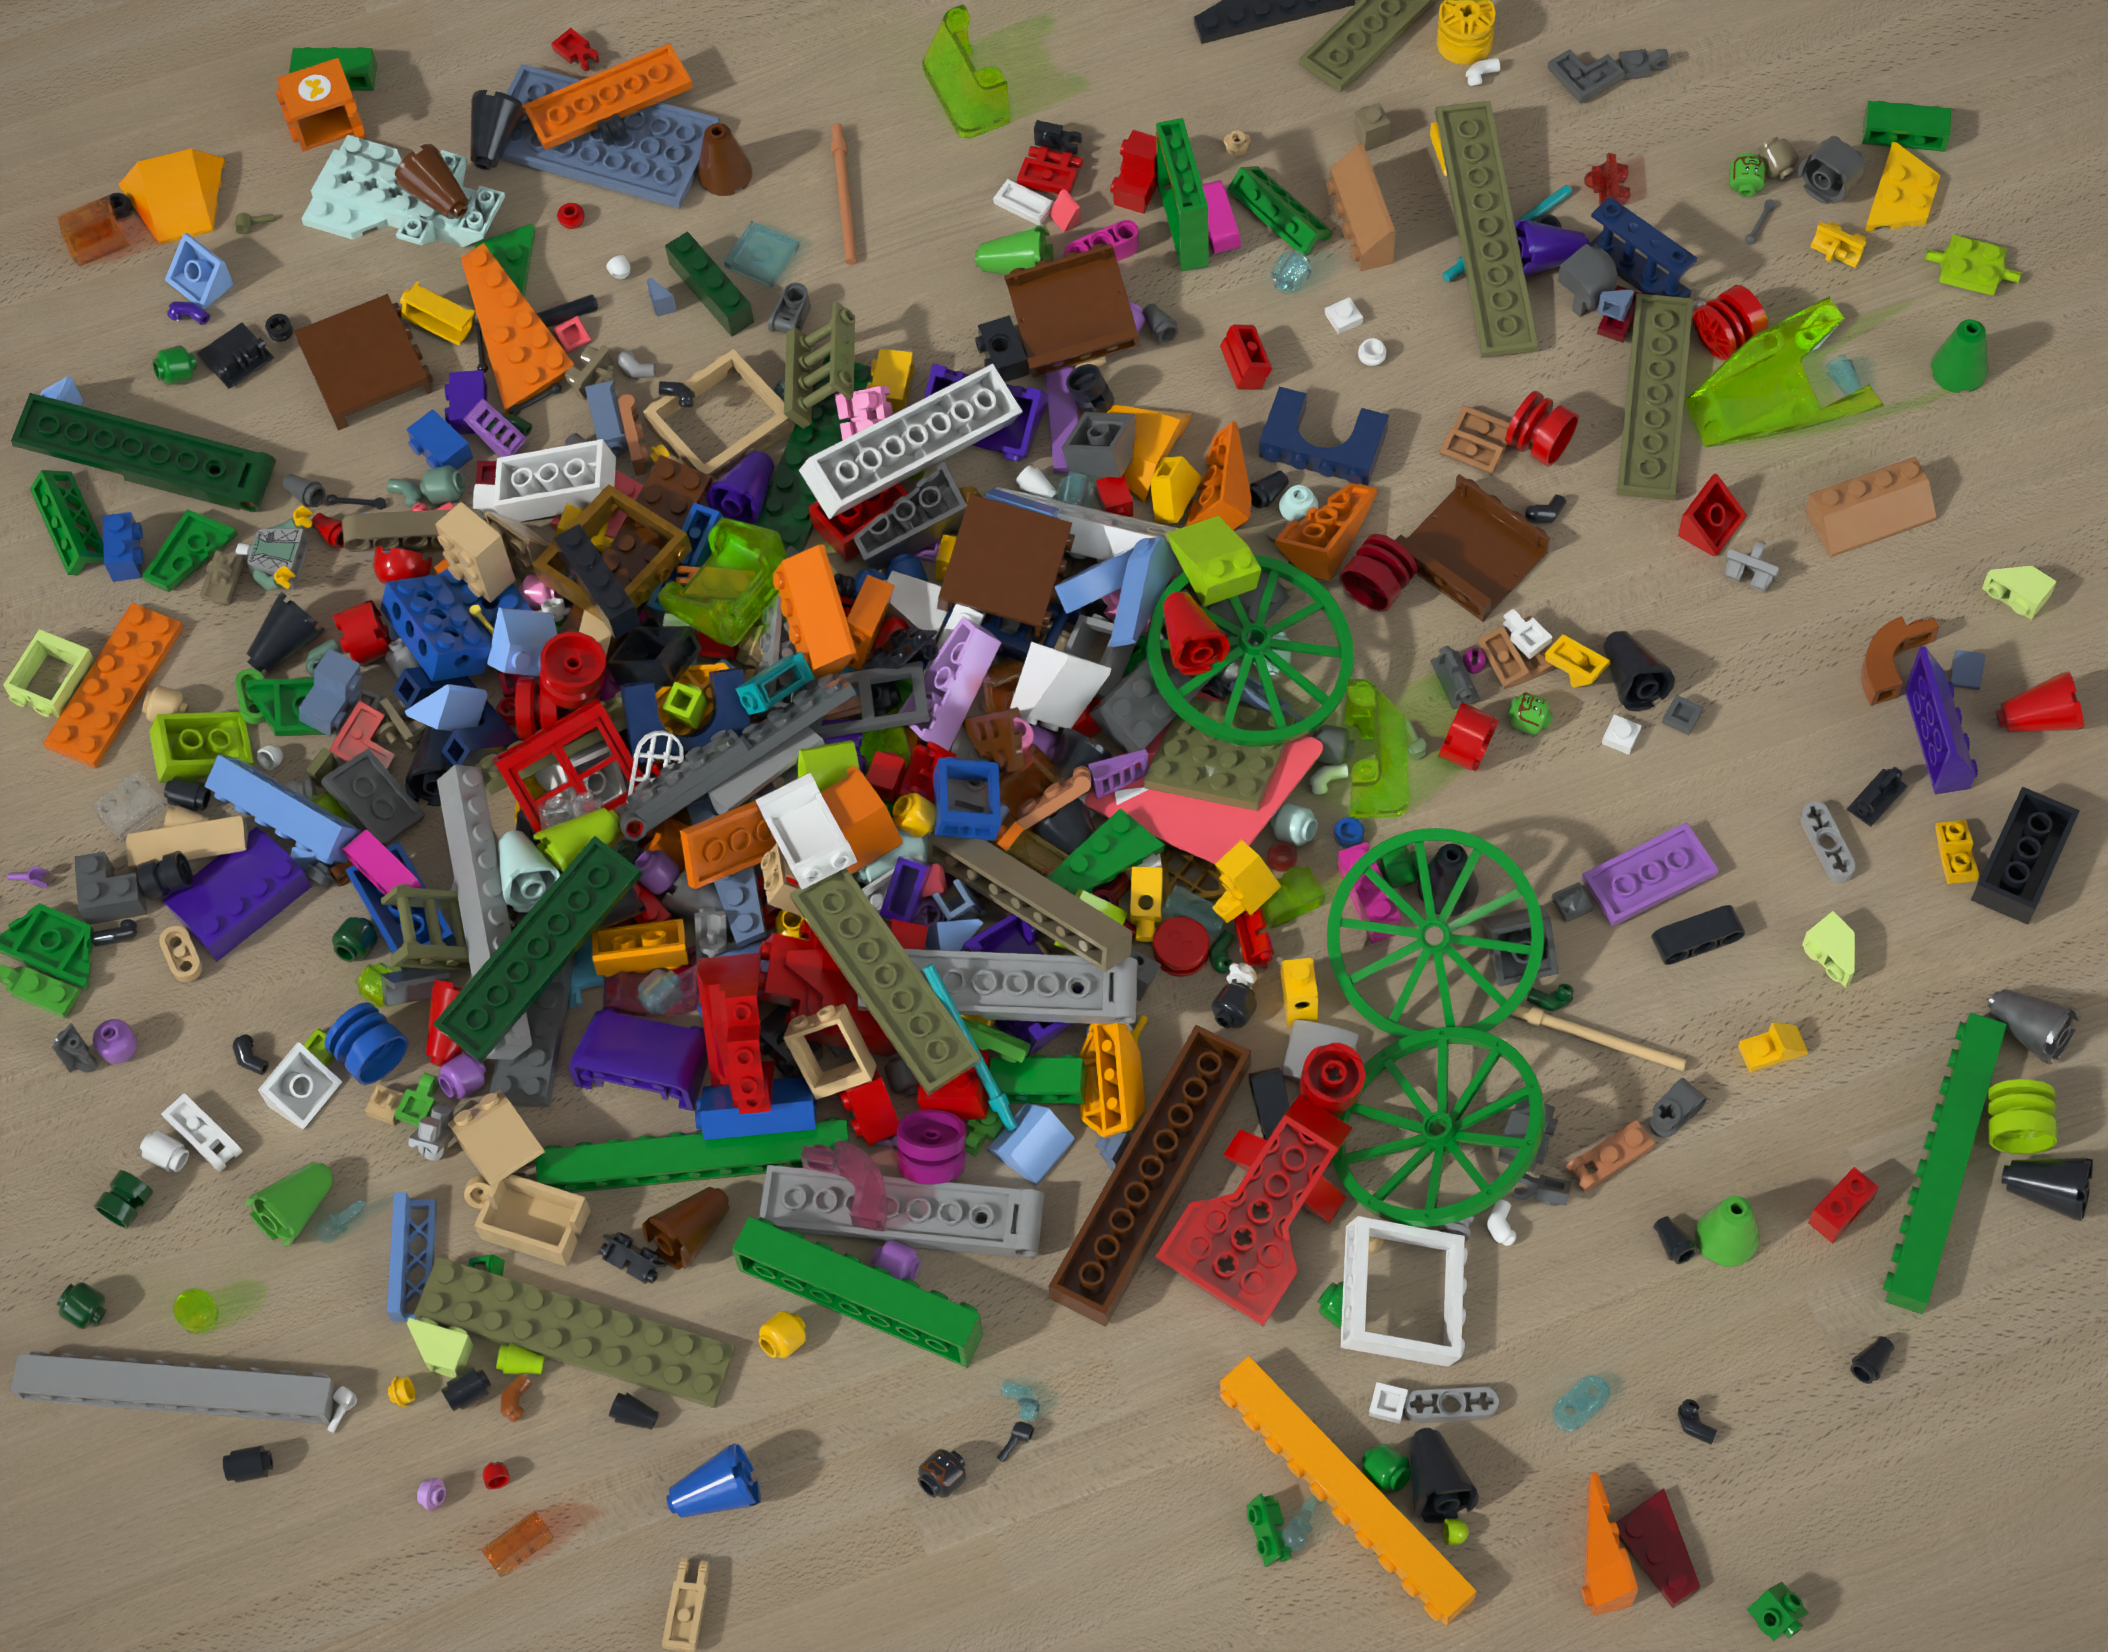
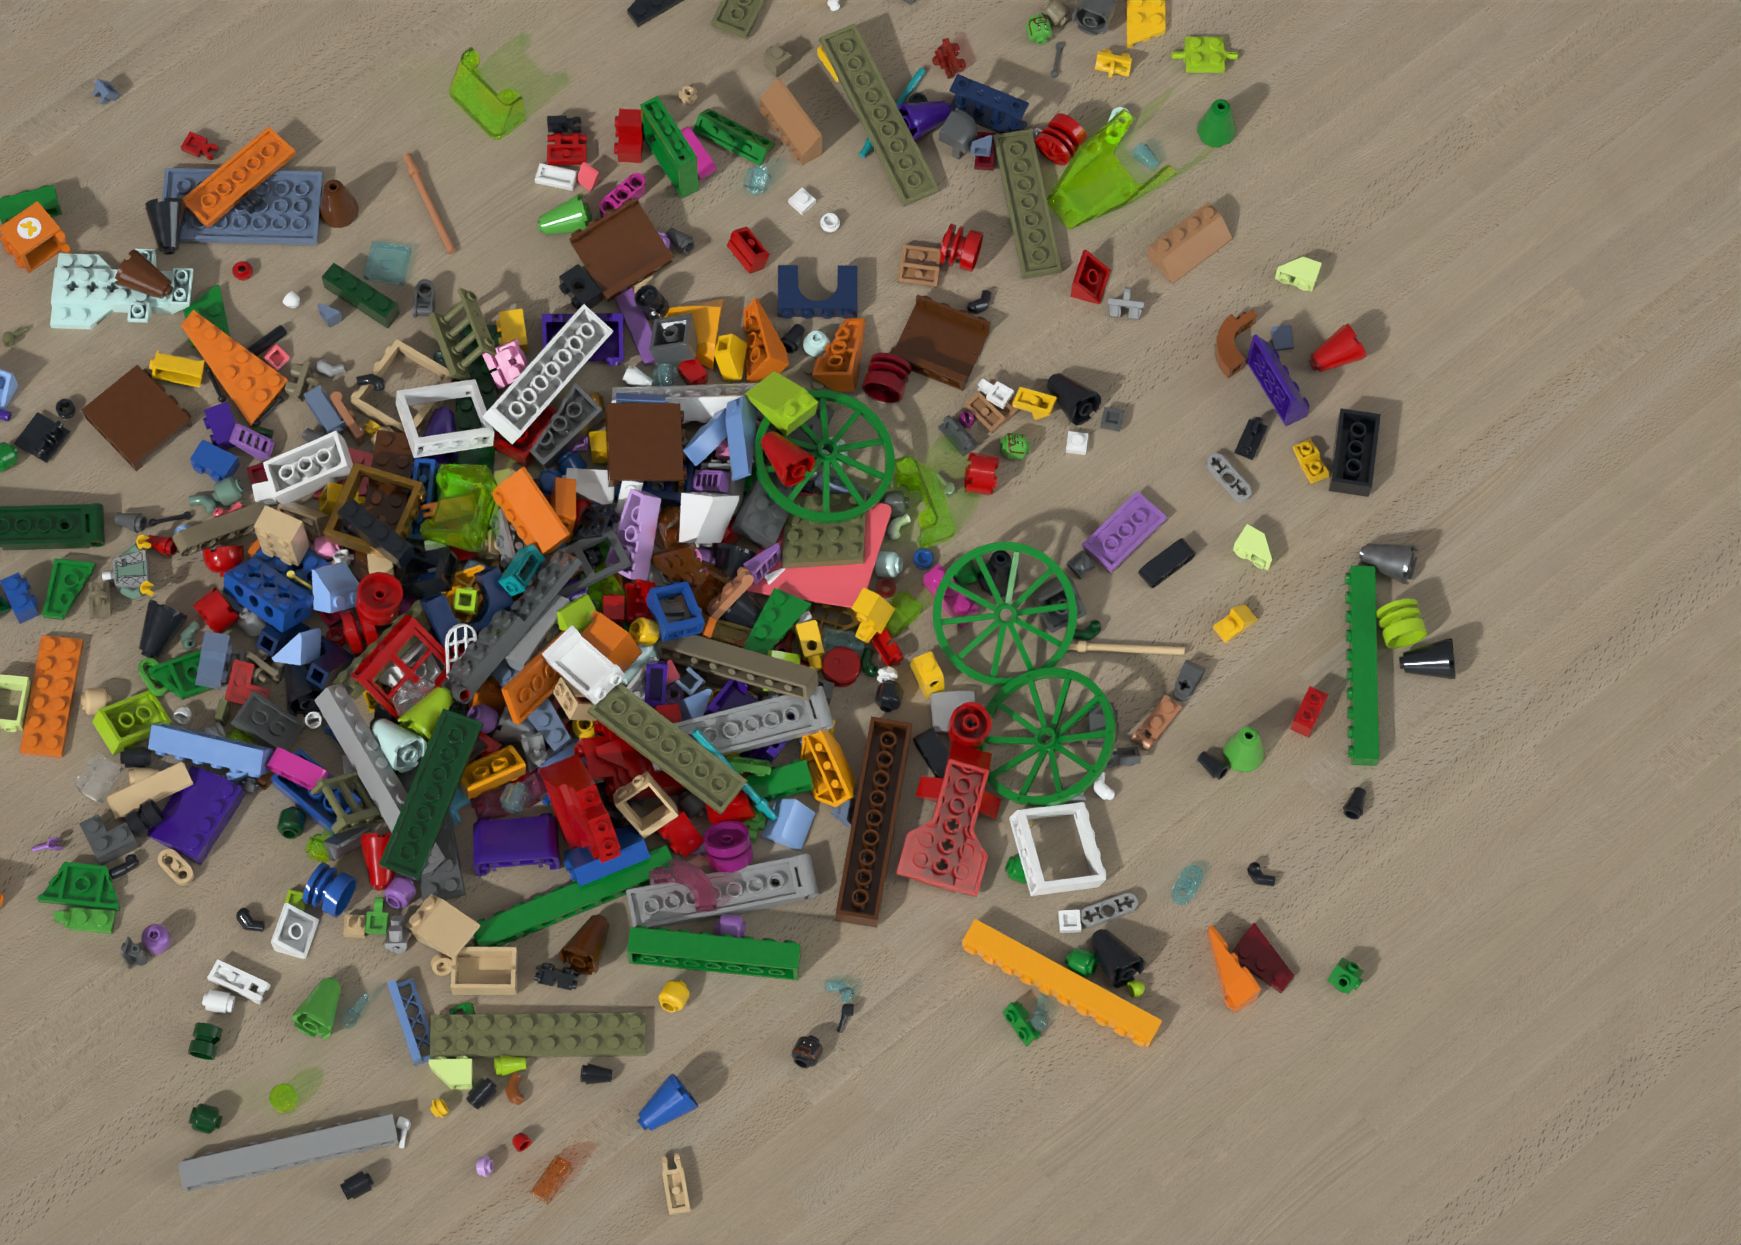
camera: 25 degrees left, 5 degrees up
none -> white hinge [305,712,322,729]
none -> white window [396,379,494,458]
none -> medium lavender slope [692,470,730,493]

